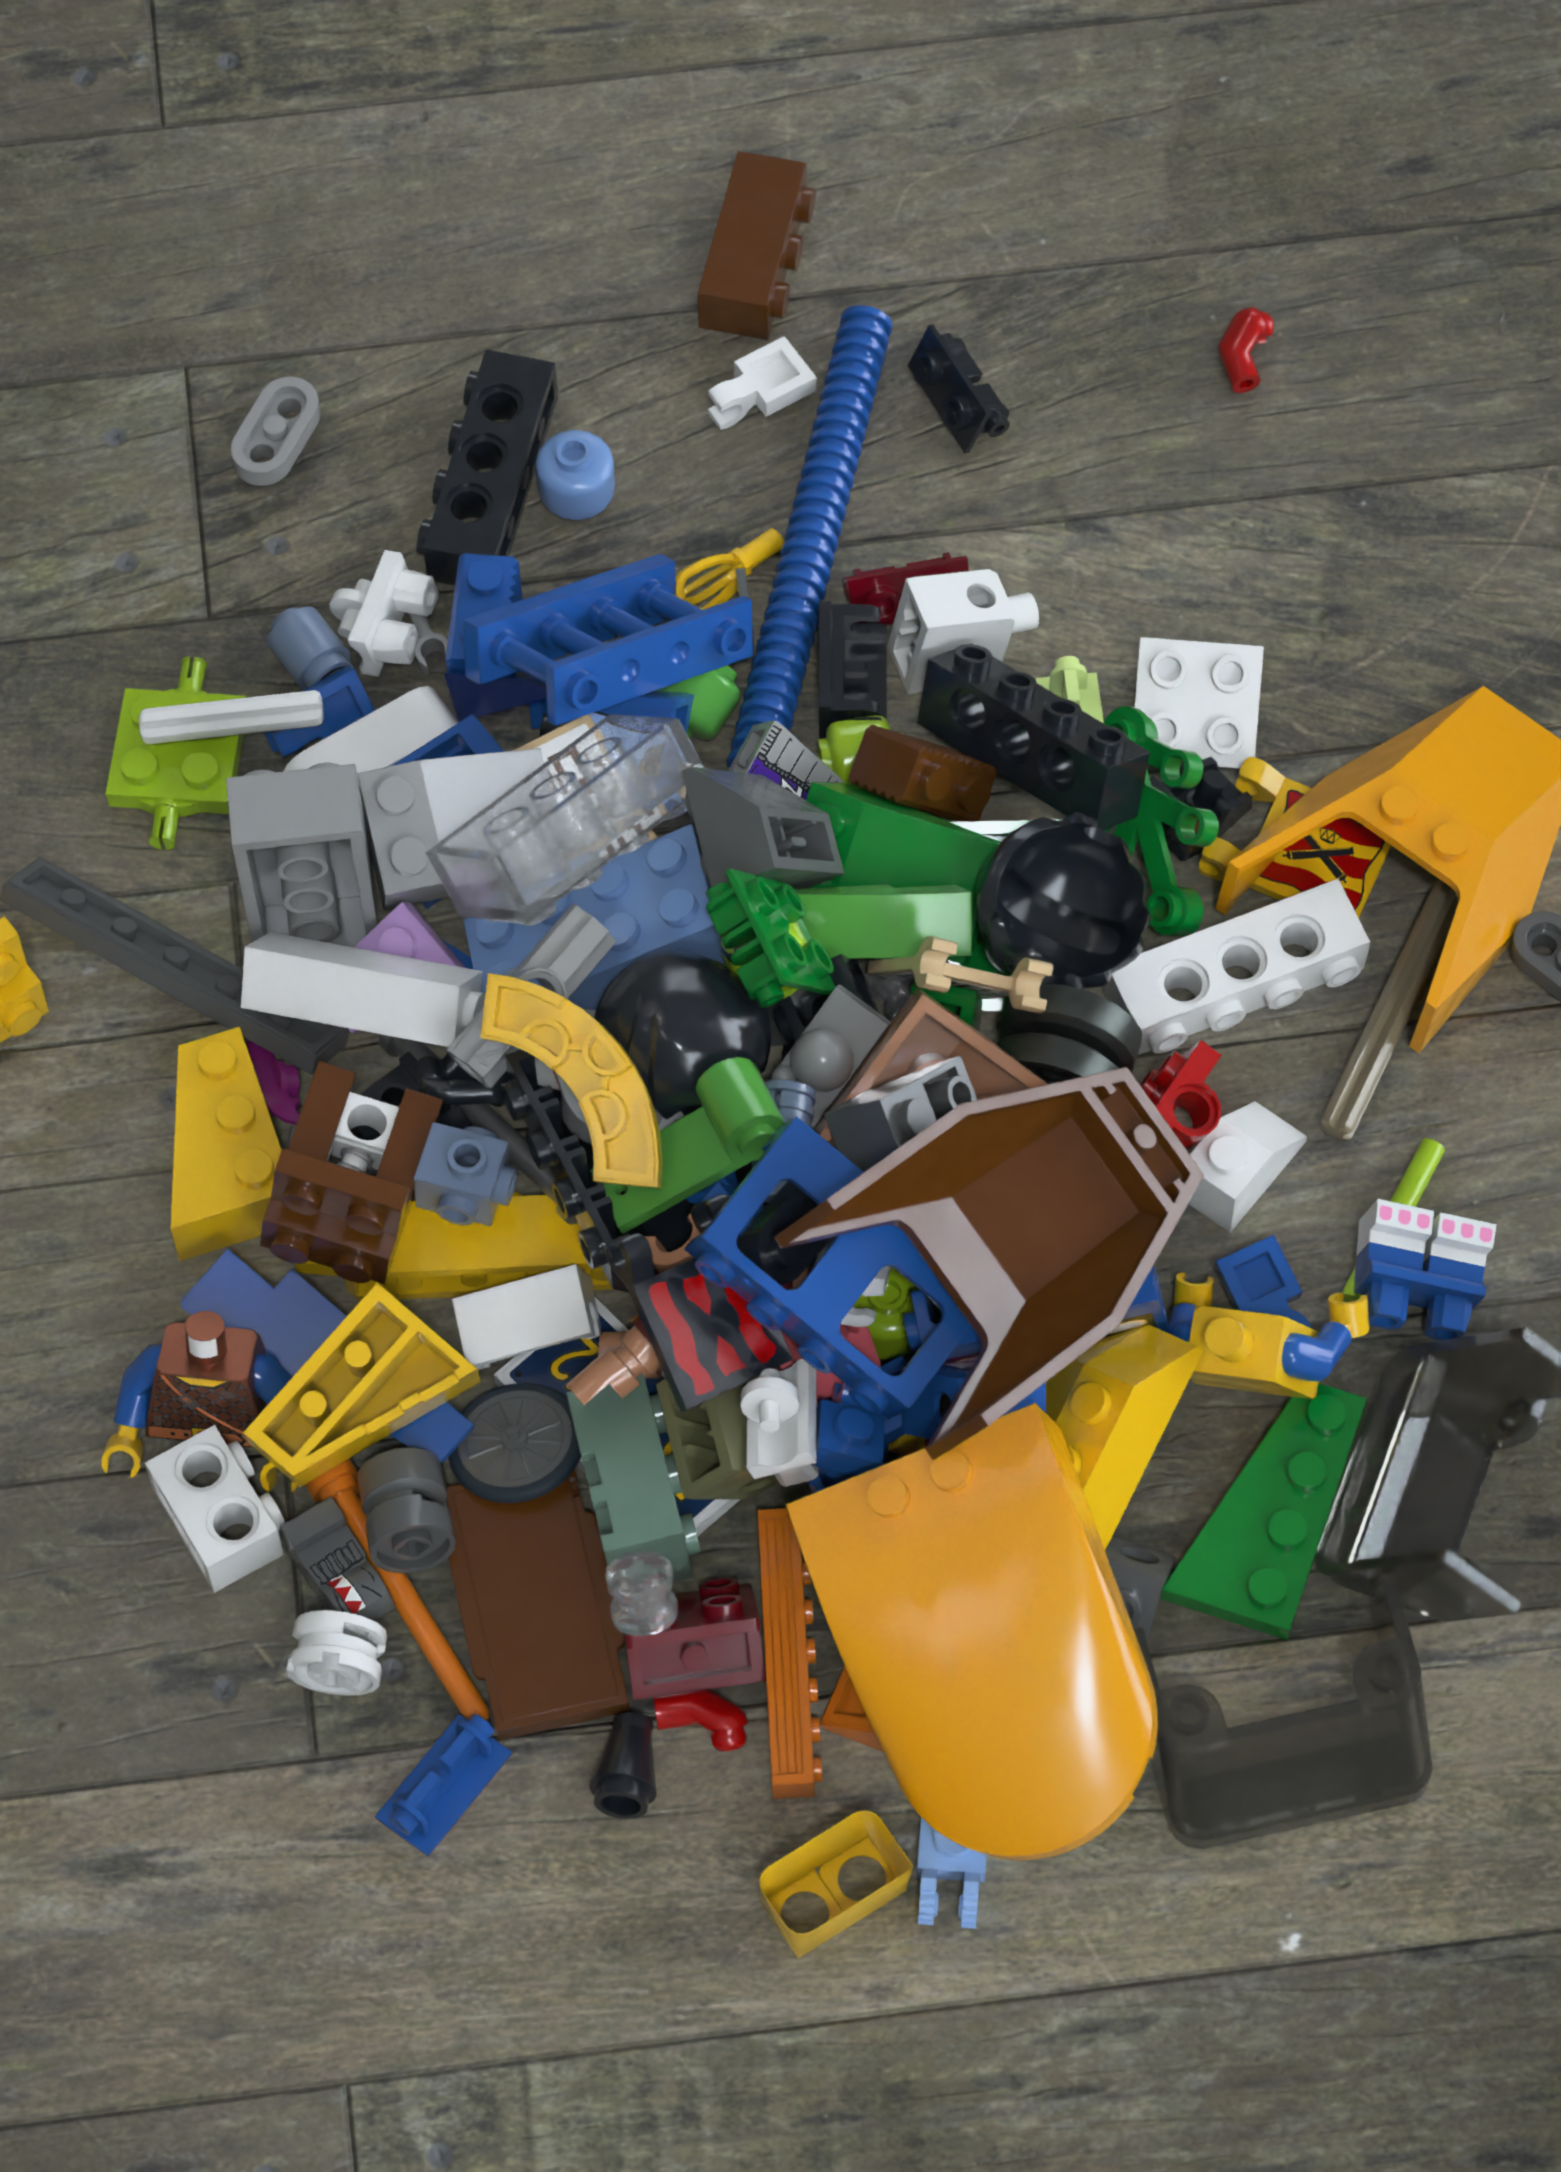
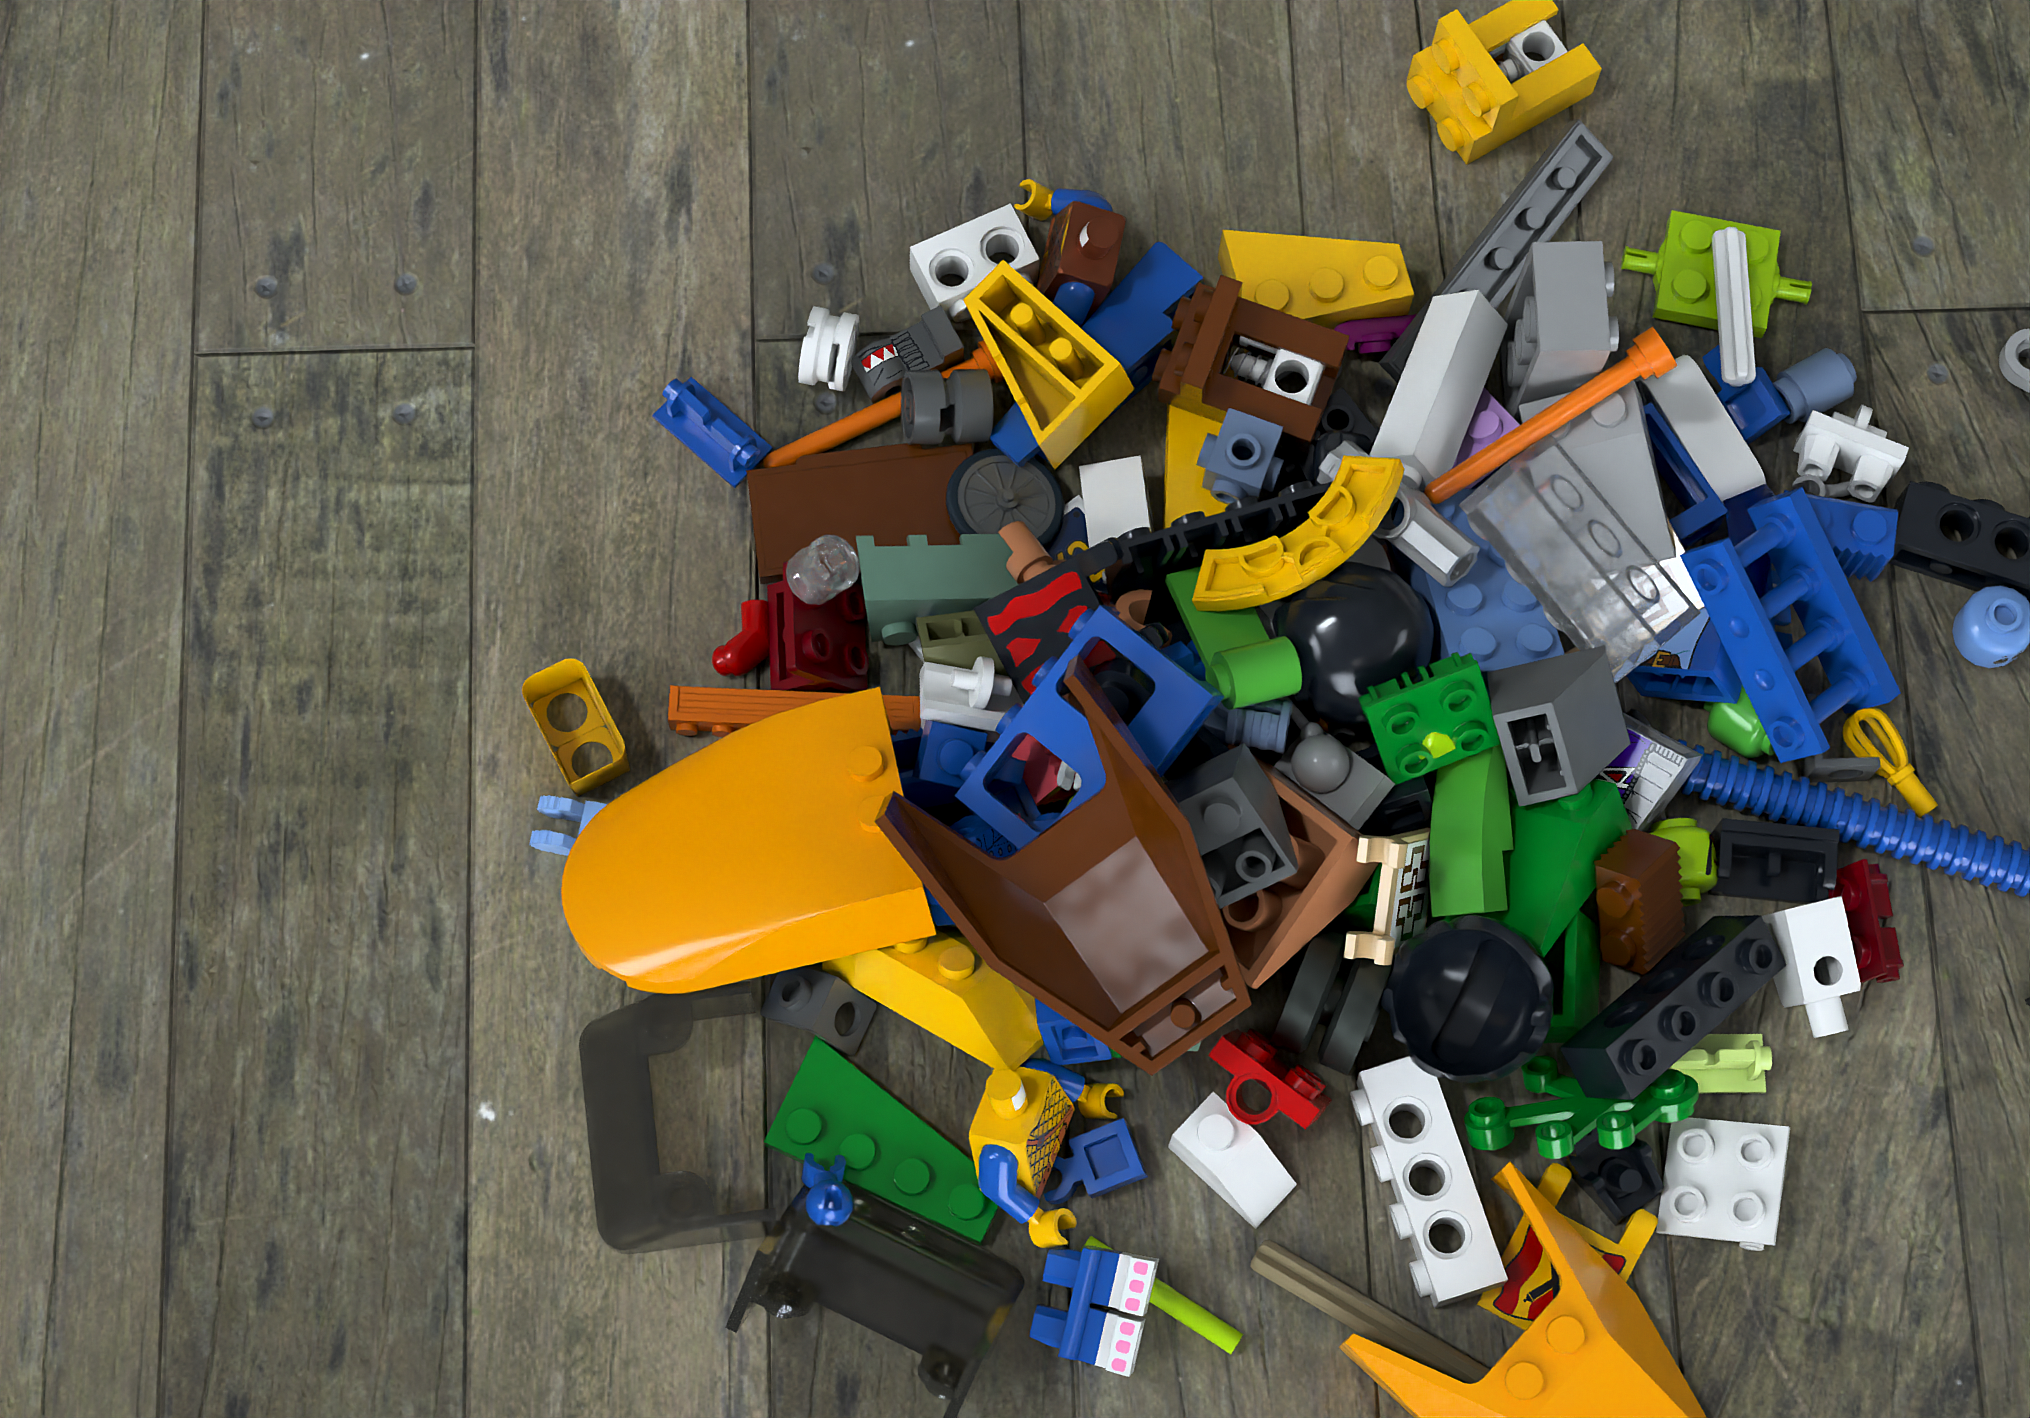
camera: 90 degrees right, 10 degrees up
black cone [589,1712,657,1819] -> none
none -> blue arm [801,1153,854,1227]
none -> orange piece [1424,327,1677,504]

